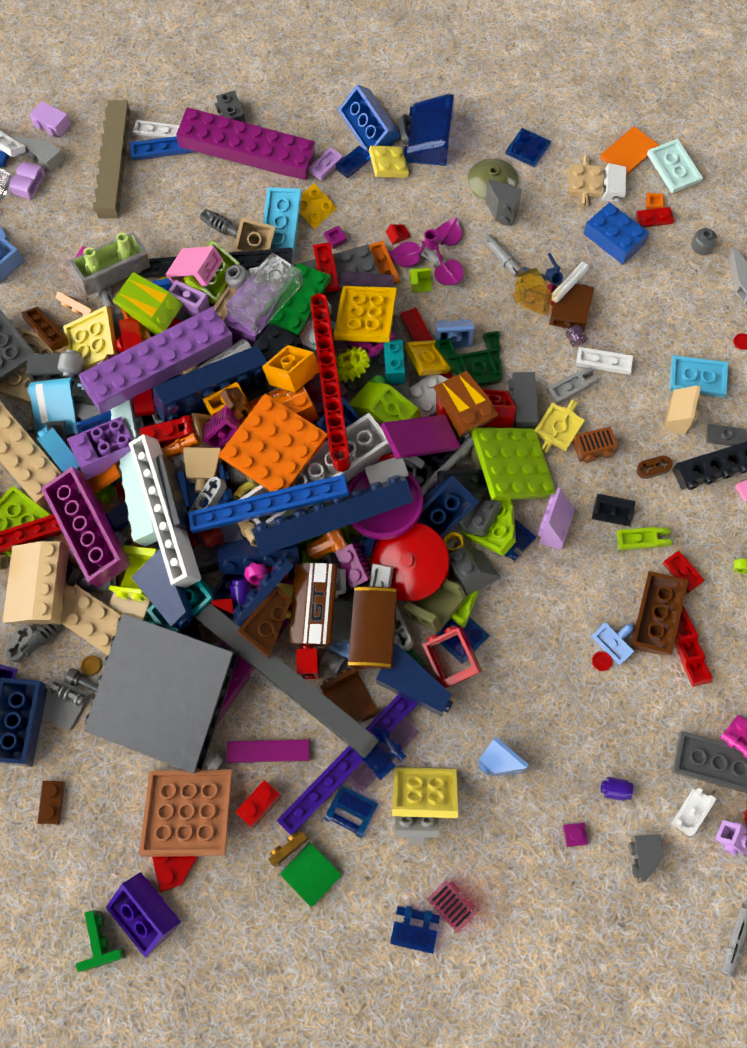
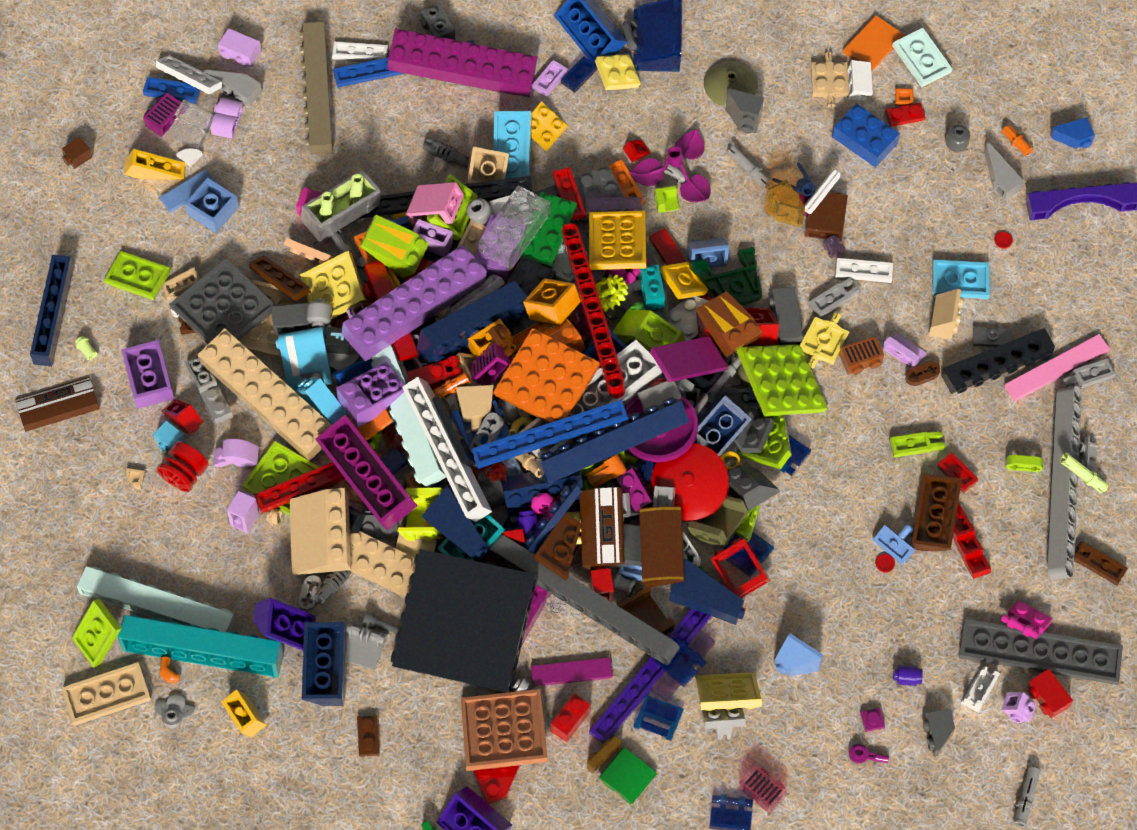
camera: 10 degrees left, 5 degrees down
pearl gold piece [81,655,101,675] -> none
magenta plate [324,225,347,249] -> none
clear blue plate [505,128,551,168] -> none
lavender slope [537,488,575,550] -> none
black hinge [591,494,636,527] -> none
none -> magenta plate [849,744,889,764]
none -> lavender panel [883,333,926,368]

